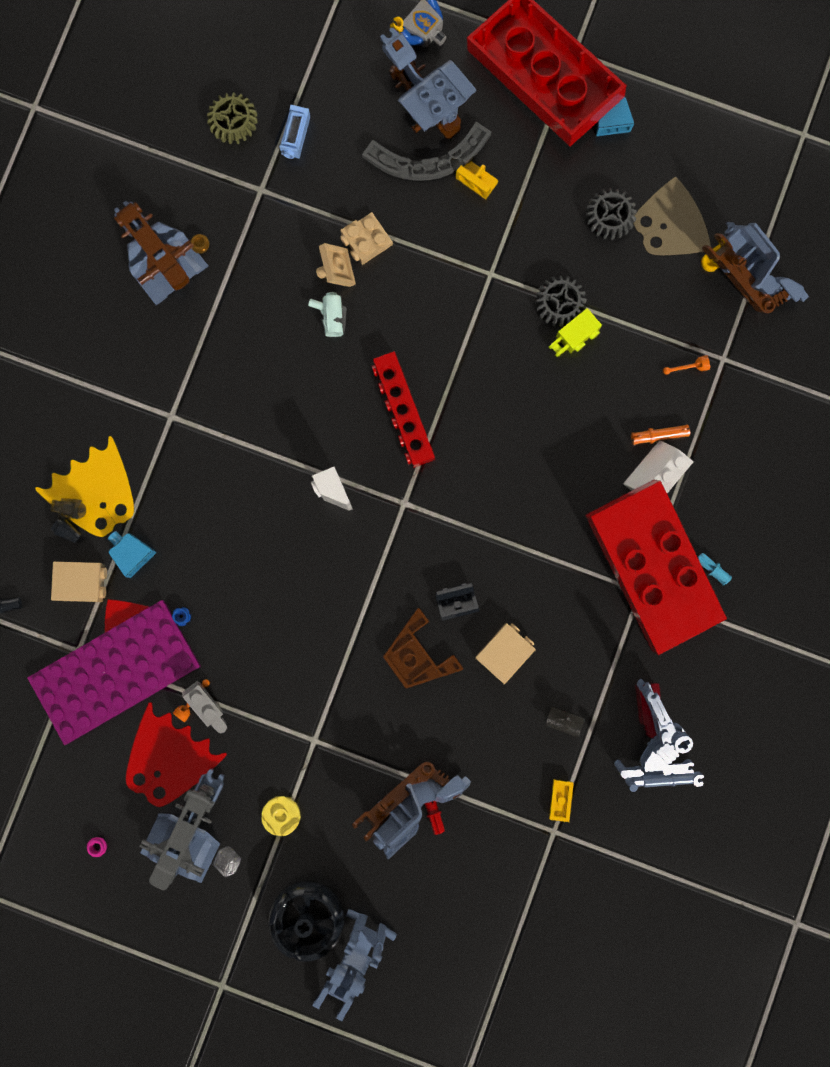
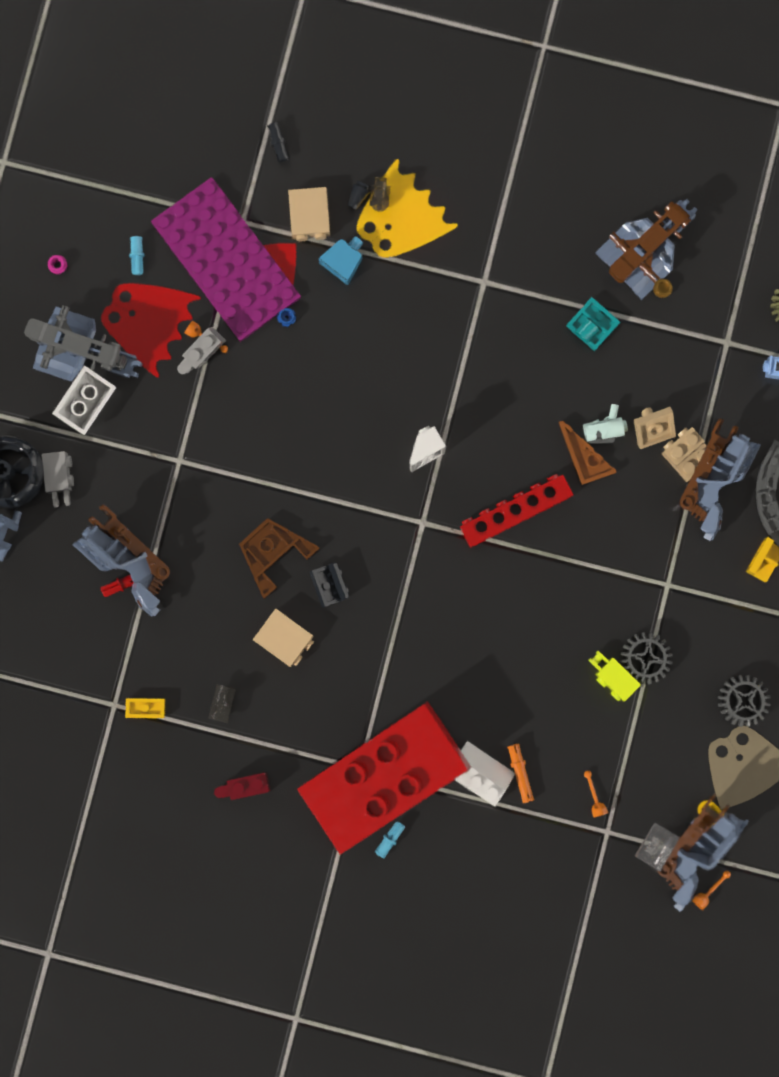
camera: 90 degrees right, 0 degrees up
clear slope [213,846,241,877] -> none
light yellow tile [261,796,301,836] -> none
sand blue piece [614,679,704,792] -> none
none -> light grey hinge [42,451,74,507]
none -> white slope [52,366,116,435]
none -> medium azure axle [129,236,144,275]
none -> dark orange wing [559,421,617,485]
none -> teal plate [566,297,620,351]
none -> clear tile [635,823,680,871]
none -> sand blue piece [680,418,761,541]
none -> orange hinge [692,871,731,910]

